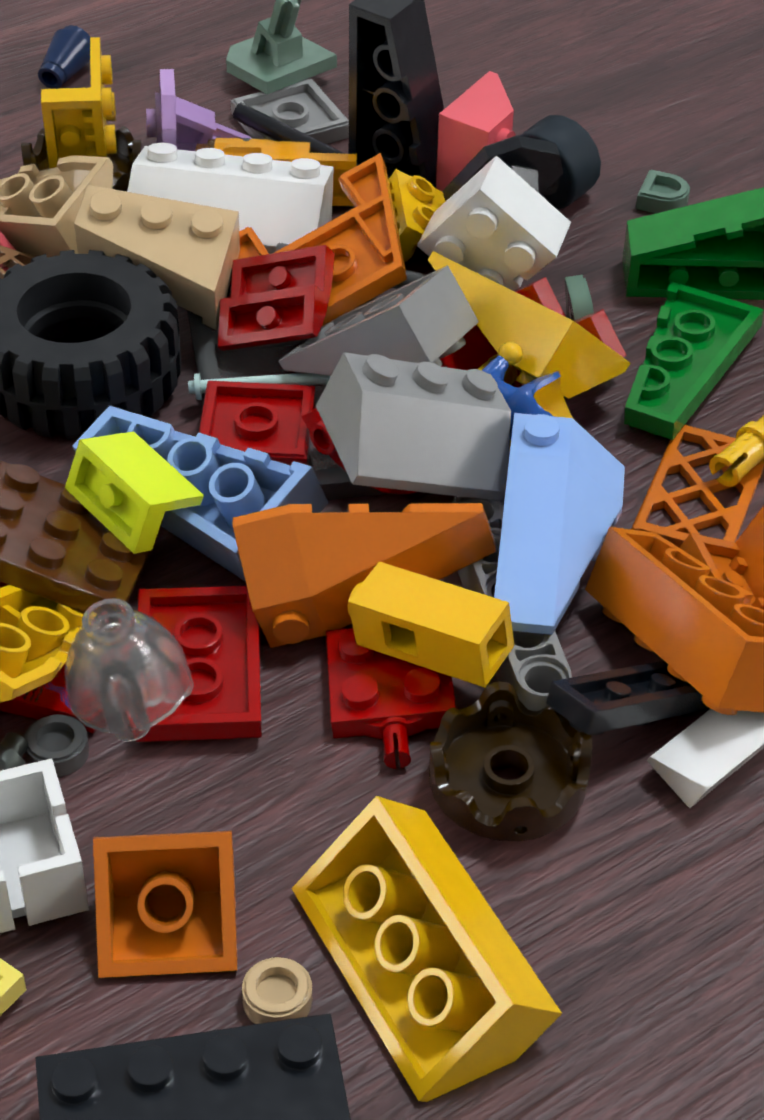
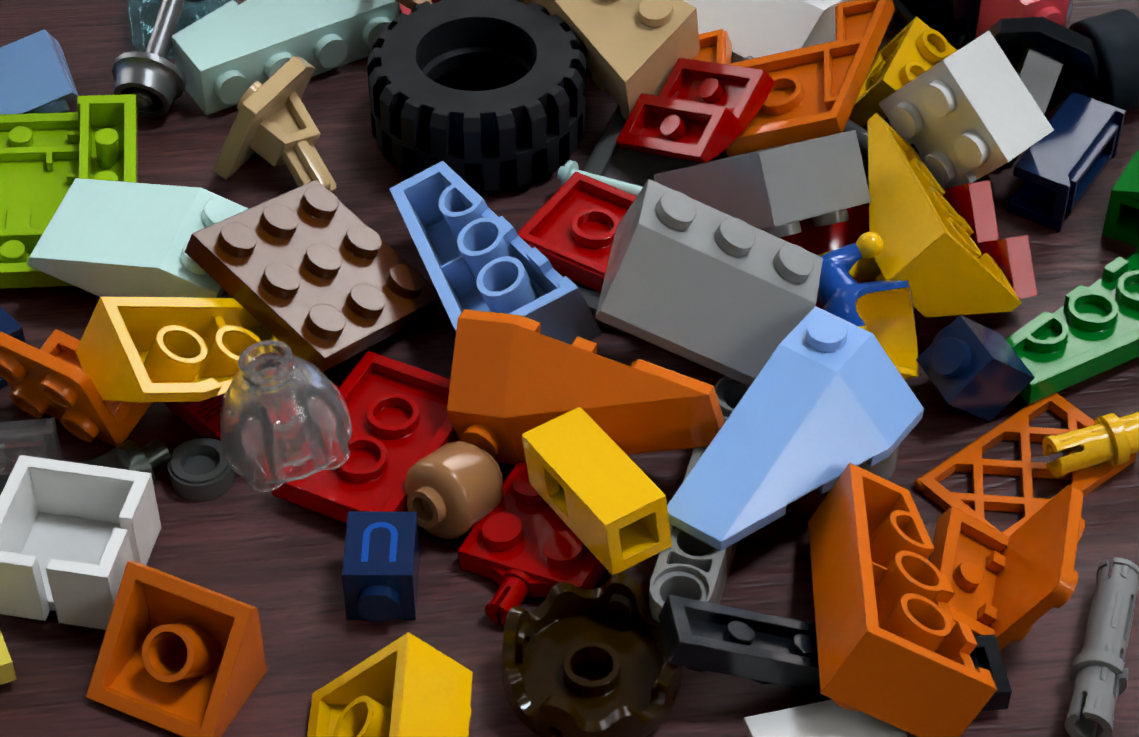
camera: 30 degrees right, 0 degrees up
neon yellow panel [65,431,204,554] -> none
sand green tile [565,275,594,321] -> none
none -> dark blue brick [342,511,420,622]
none -> medium nougat head [404,441,503,540]
none -> dark blue brick [916,315,1035,422]
none -> dark blue window [1007,91,1126,232]

